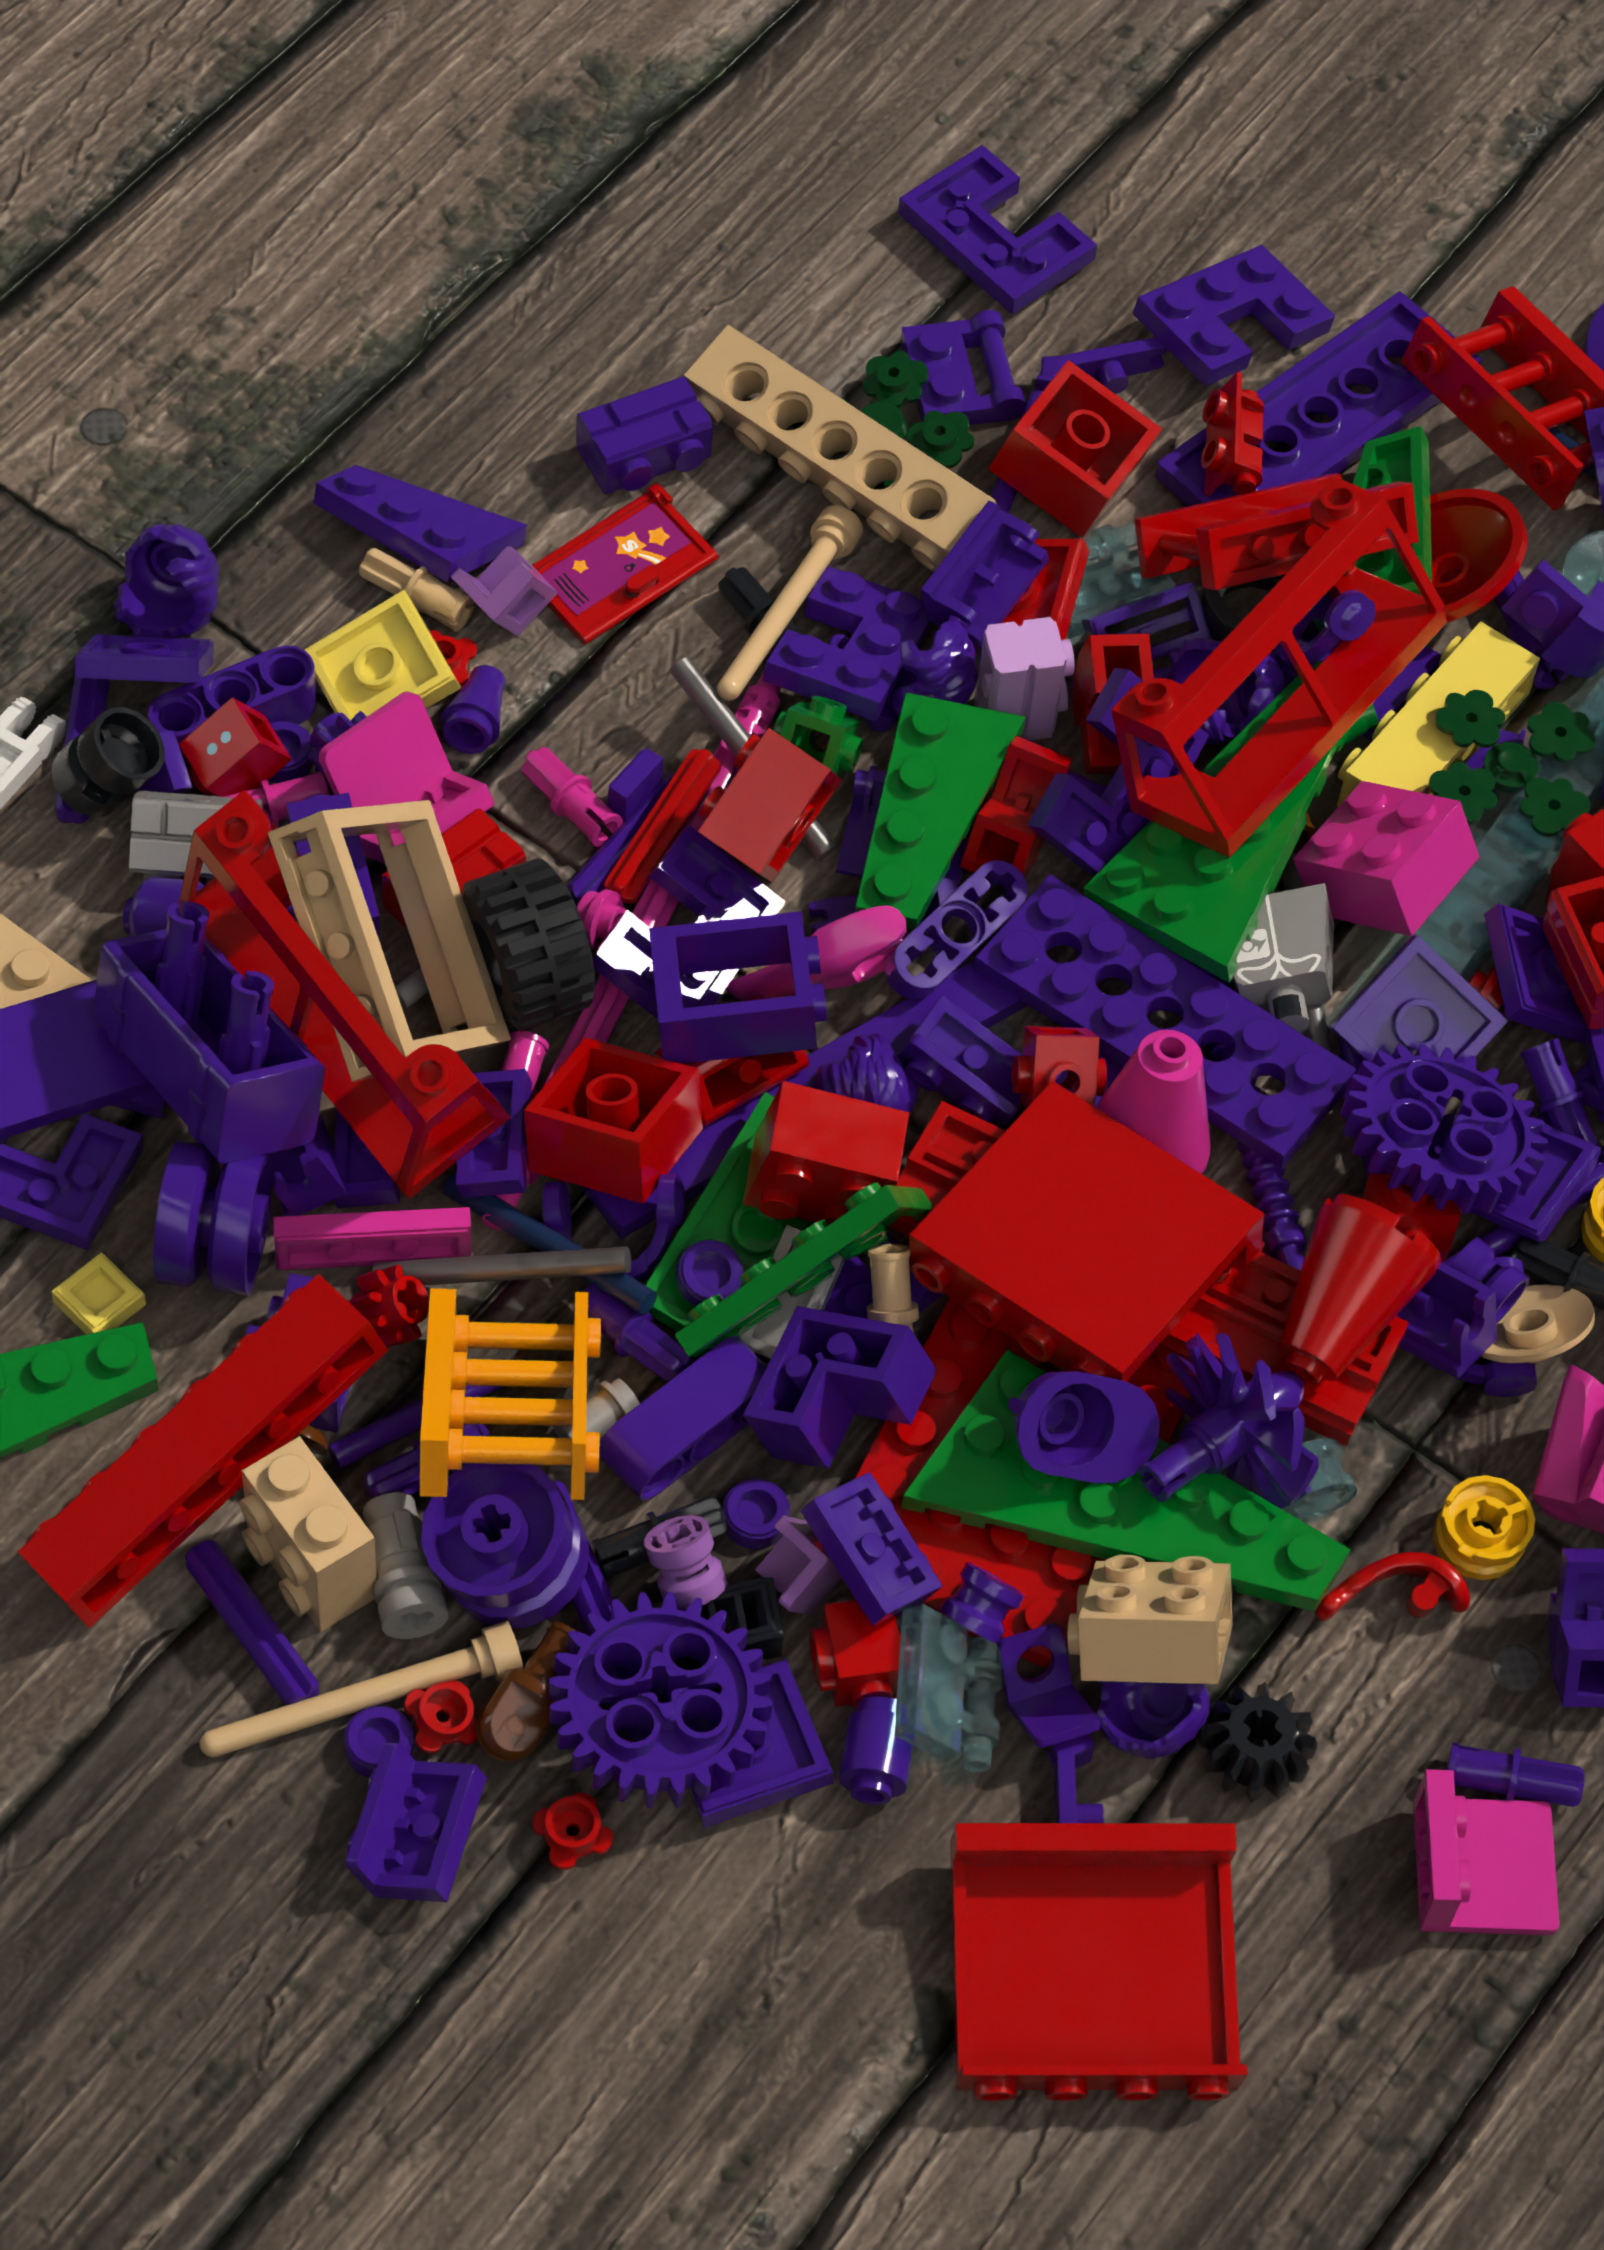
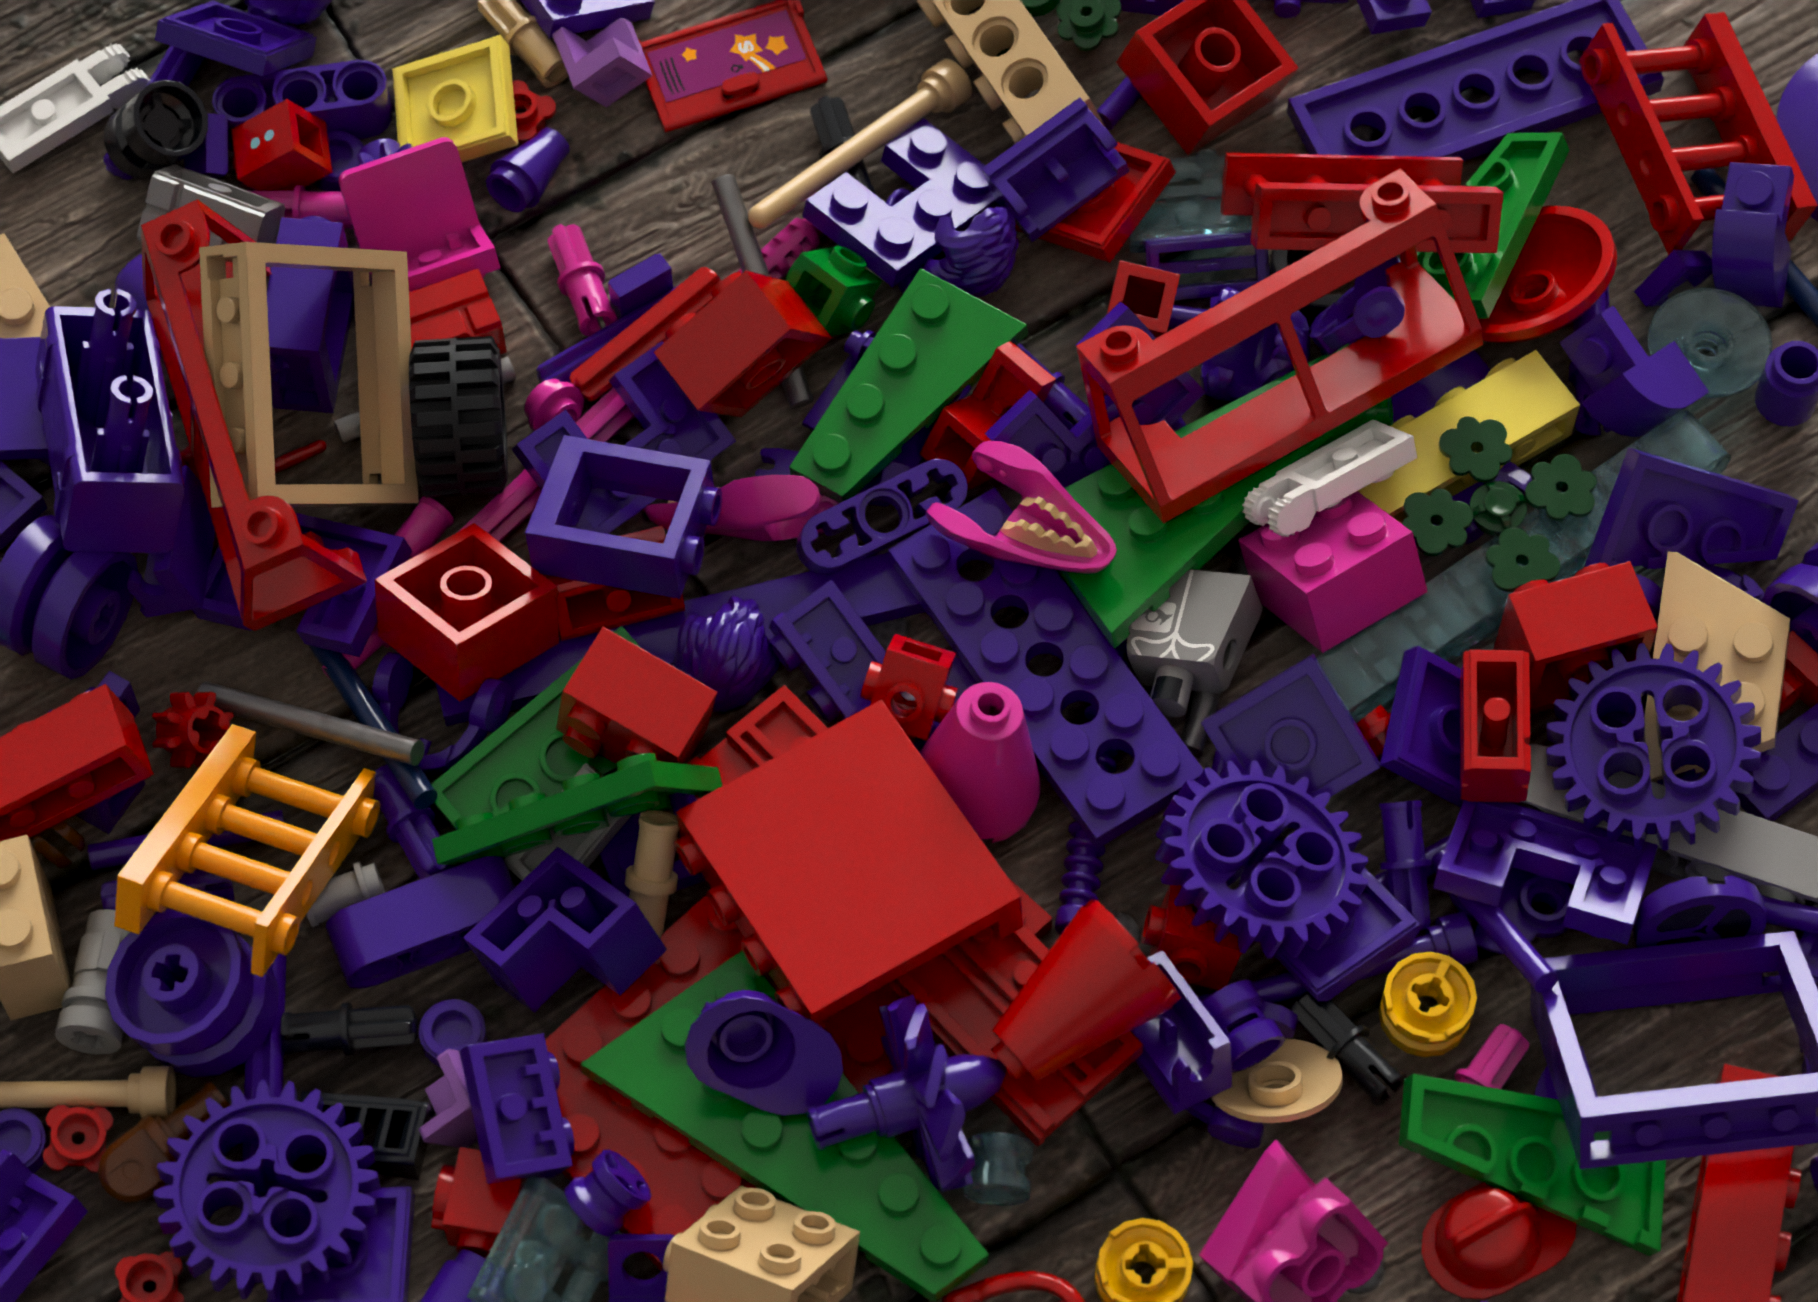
camera: 25 degrees right, 5 degrees up
dark pink tile [273,1207,471,1270] -> none
medium lavender wheel [644,1515,727,1609] -> none
dark purple tile [675,1240,743,1306] -> none
lavender brick [974,617,1075,740] -> none
red hinge [1201,371,1264,496] -> none
none -> dark pink animal [926,440,1117,574]
none -> white hinge [1242,419,1417,537]
none -> dark purple tile [1634,250,1713,307]

